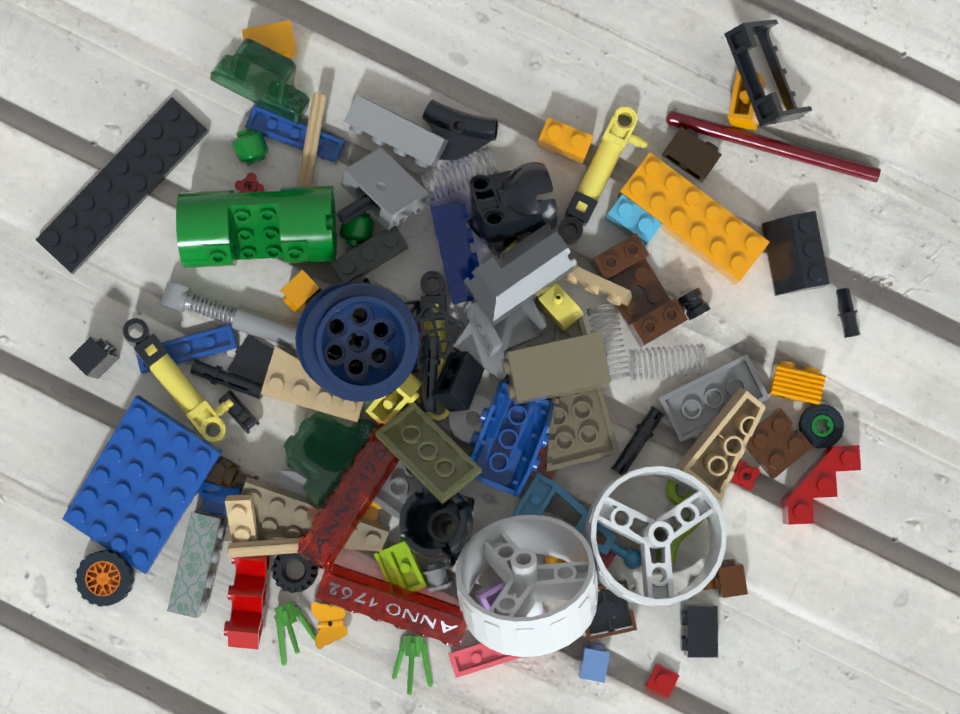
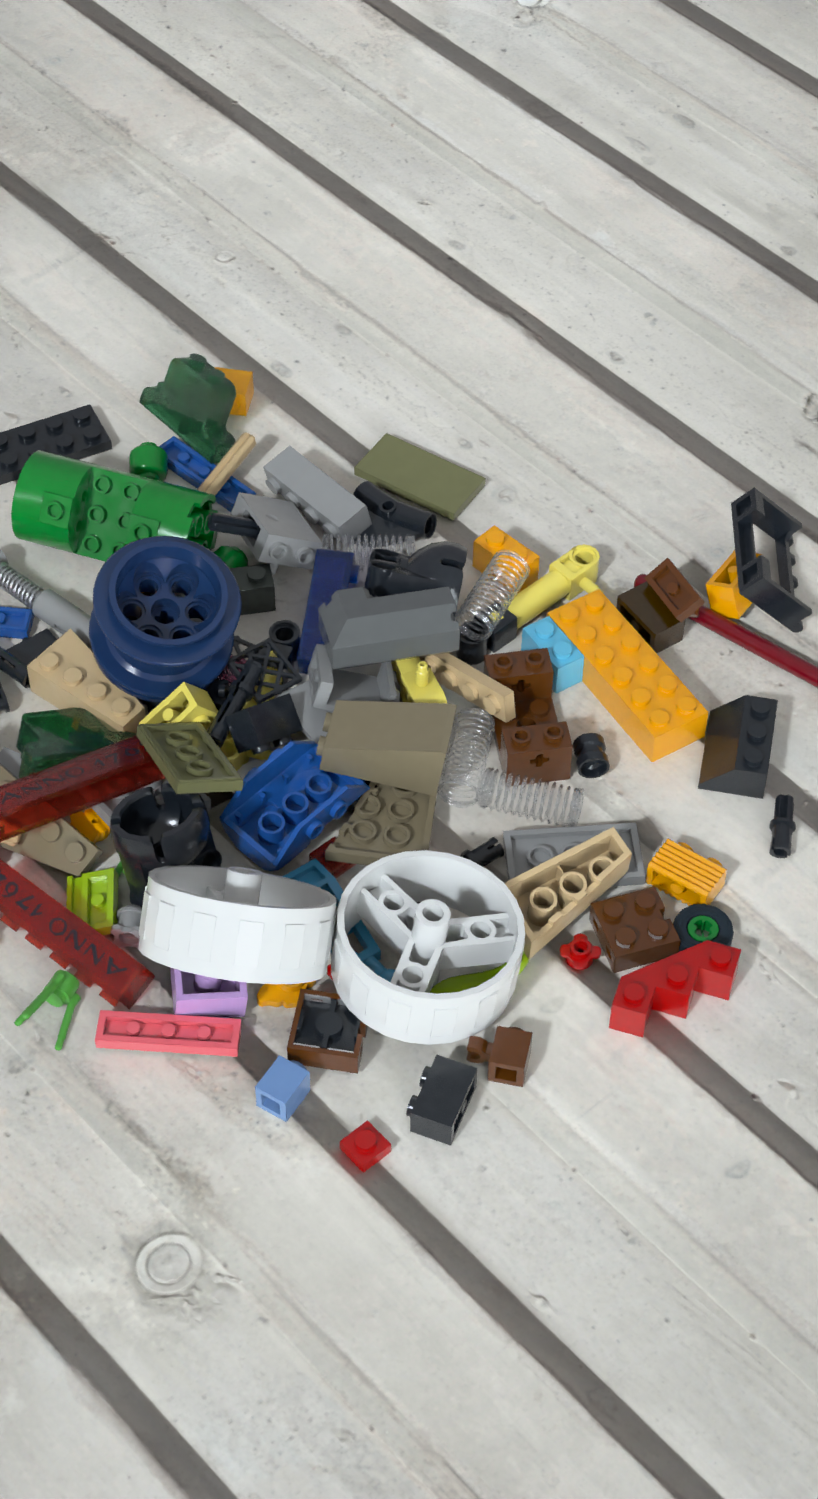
camera: 25 degrees right, 35 degrees down
none -> olive tile [354,433,486,521]
none -> clear piece [454,550,530,641]
none -> reddish brown tile [644,558,705,623]

